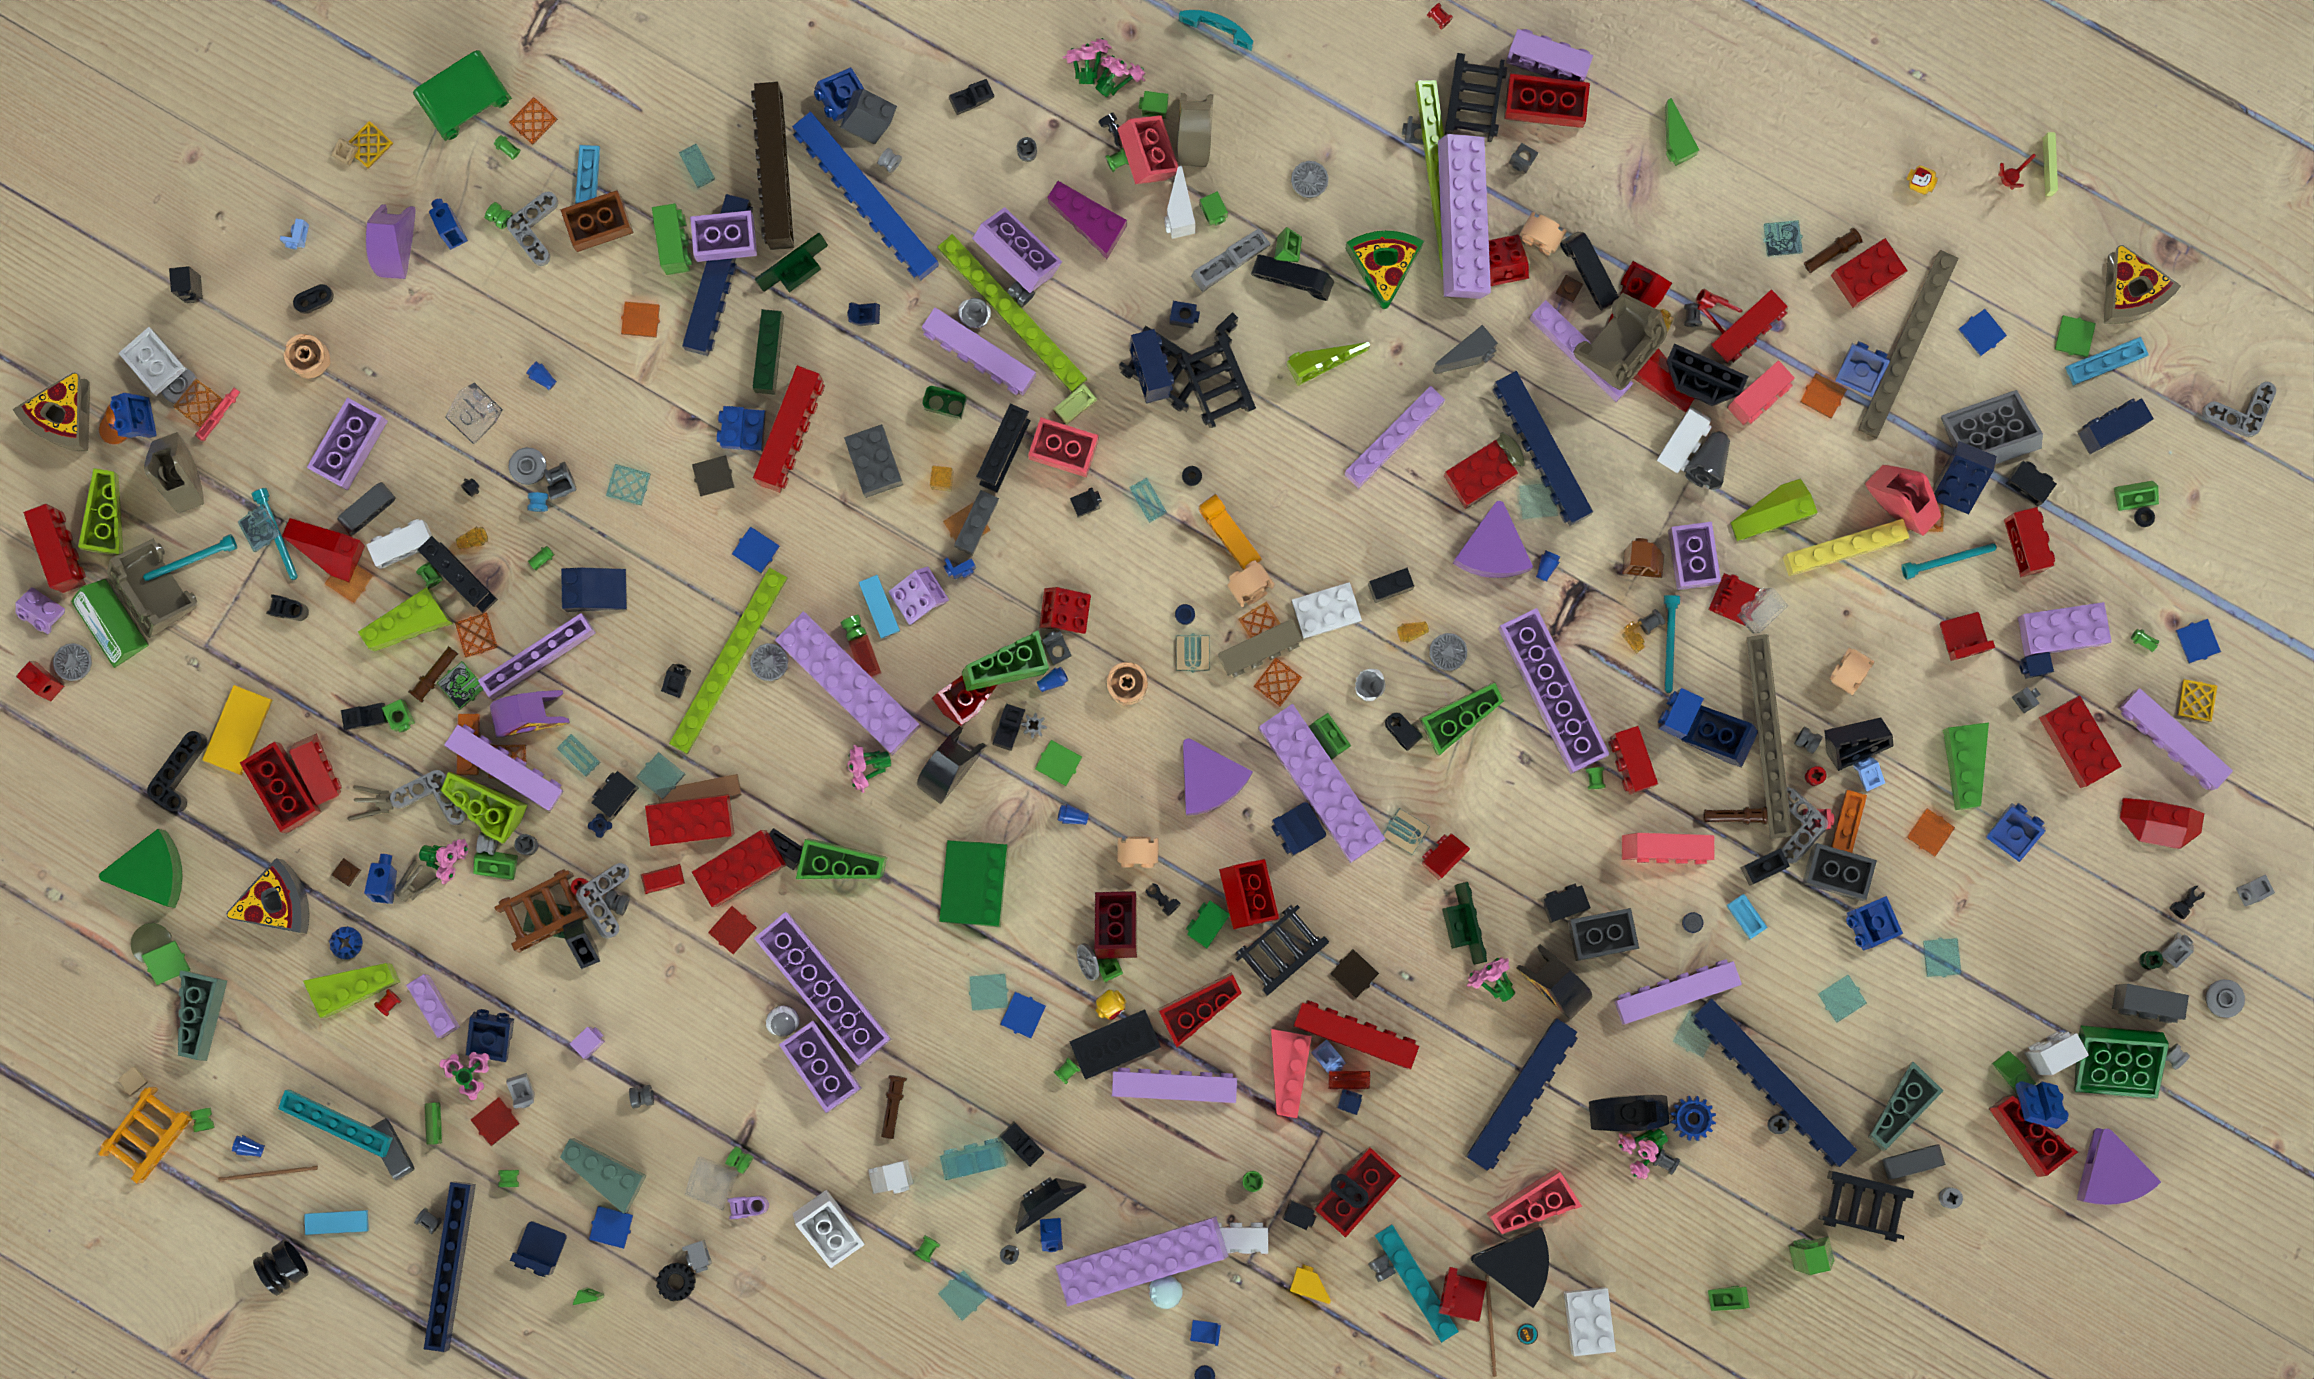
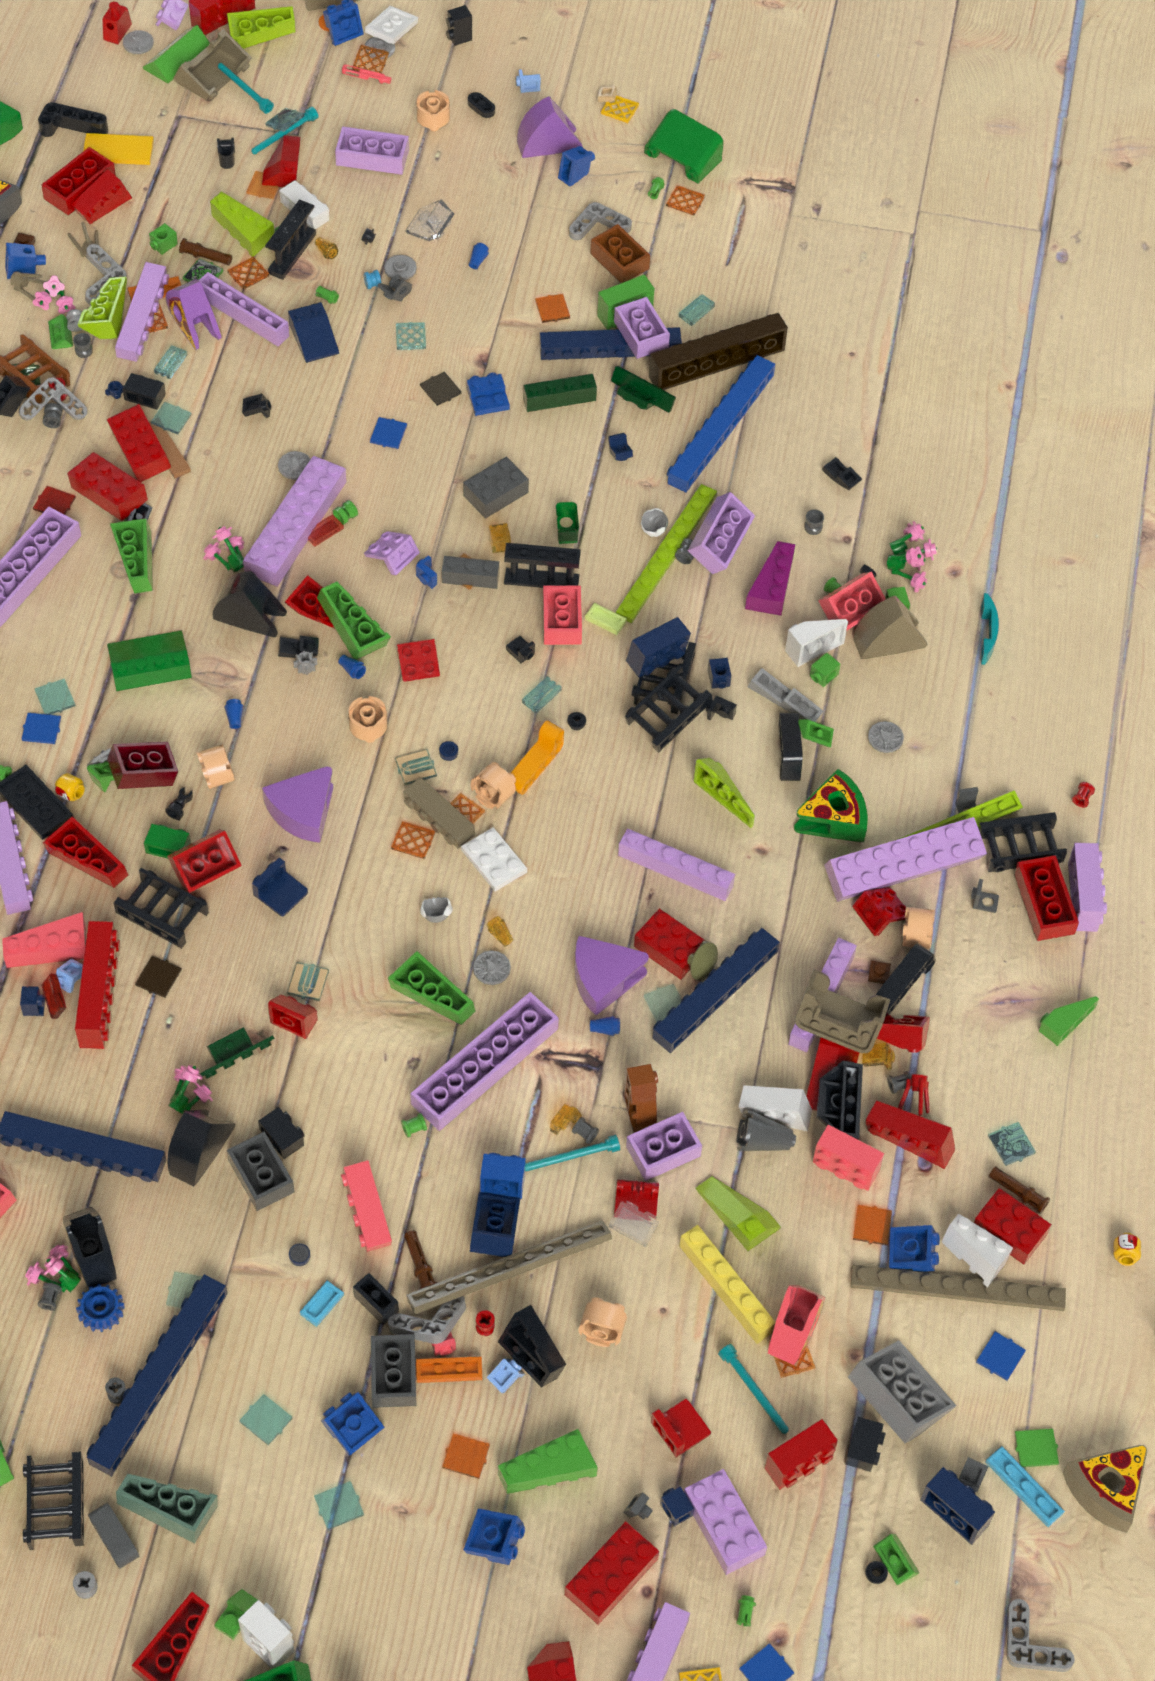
camera: 65 degrees right, 25 degrees down
dark tan piece [144,432,204,513] -> none
dark grey beam [337,482,396,535] -> none
black slope [341,703,388,730] -> none
bright green wheel [484,202,513,230] -> none
medium azure tile [575,145,600,204] -> none
red tile [640,864,685,894] -> none
lime plate [669,567,788,754] -> none
red brick [753,365,825,493] -> none
blue plate [814,67,864,122] -> none
dark grey slope [840,89,897,144] -> none
medium azure tile [859,575,900,639] -> none
light grey wheel [877,148,902,173] -> none
lavender brick [922,308,1036,396] -> none
bright green piece [1035,740,1082,786] -> none
dark grey bracket [1042,631,1072,665] -> none
lavender brick [1258,704,1385,863] -> none
bright green slope [1308,713,1351,760] -> none
black brick [1368,567,1415,603] -> none
black piece [1385,713,1423,751] -> none
dark grey slope [1433,325,1498,374] -> none
red brick [1608,726,1658,795] -> none
lavender brick [1614,959,1742,1025] -> none
dark grey wheel [1794,726,1823,754] -> none
dark blue brick [1933,441,1997,515] -> none
blue plate [2015,1081,2069,1129] -> none
none -> white wedge [942,1214,1013,1288]
none -> dark grey bracket [958,1457,989,1492]

